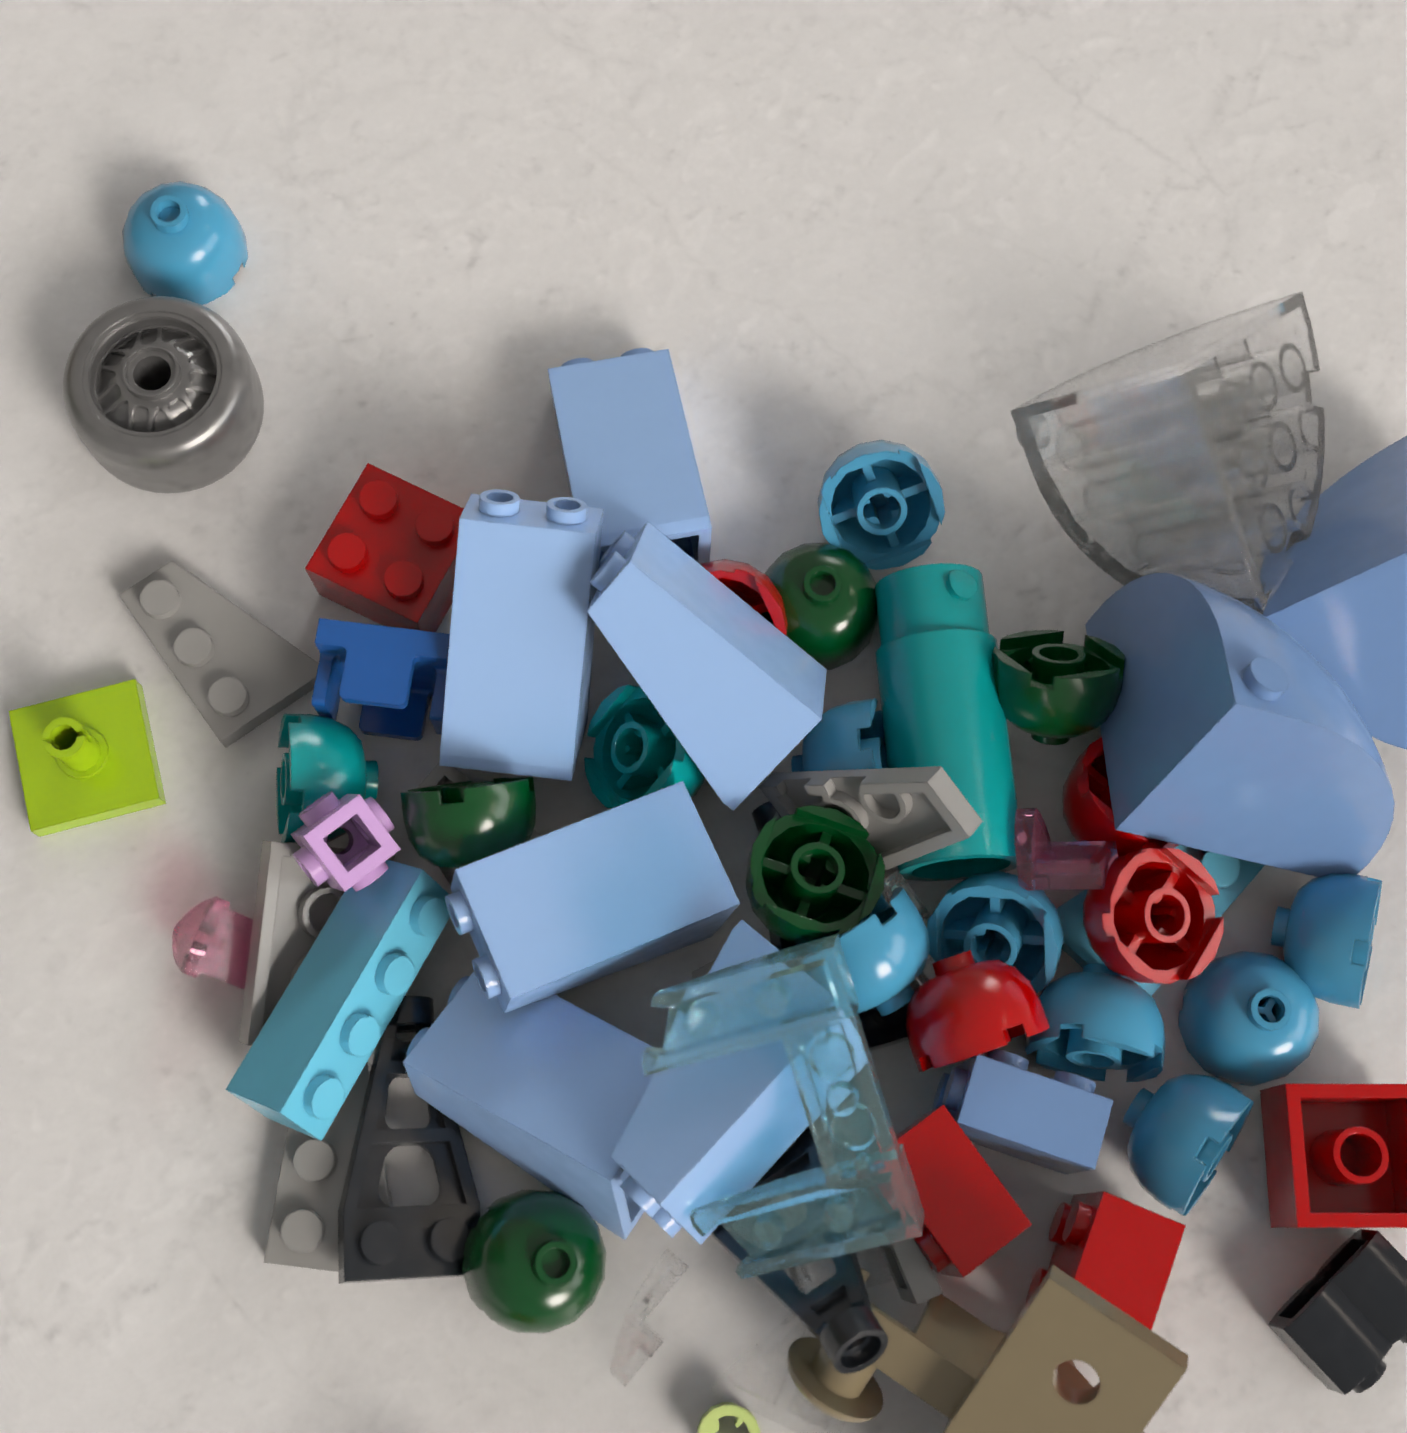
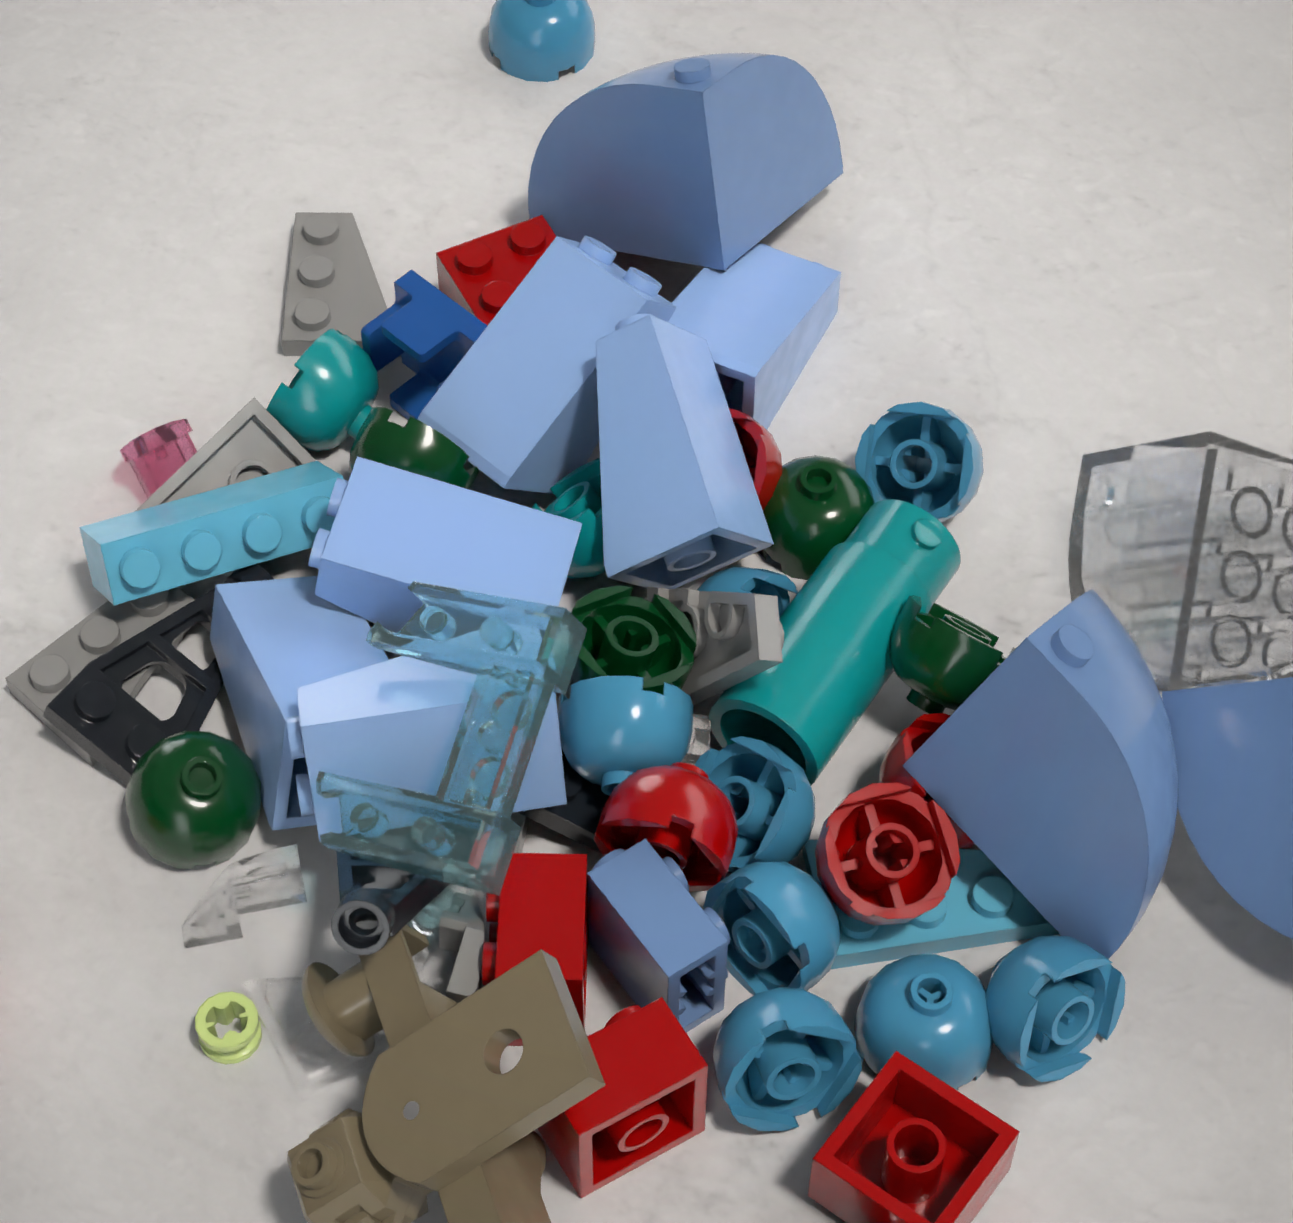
camera: 40 degrees right, 20 degrees down
lime tile [9,679,166,837] -> none
flat silver wheel [63,296,264,493] -> none
lavender brick [291,791,400,892] -> none
clear pink tile [1015,808,1118,891] -> none
none -> medium blue brick [528,53,843,270]

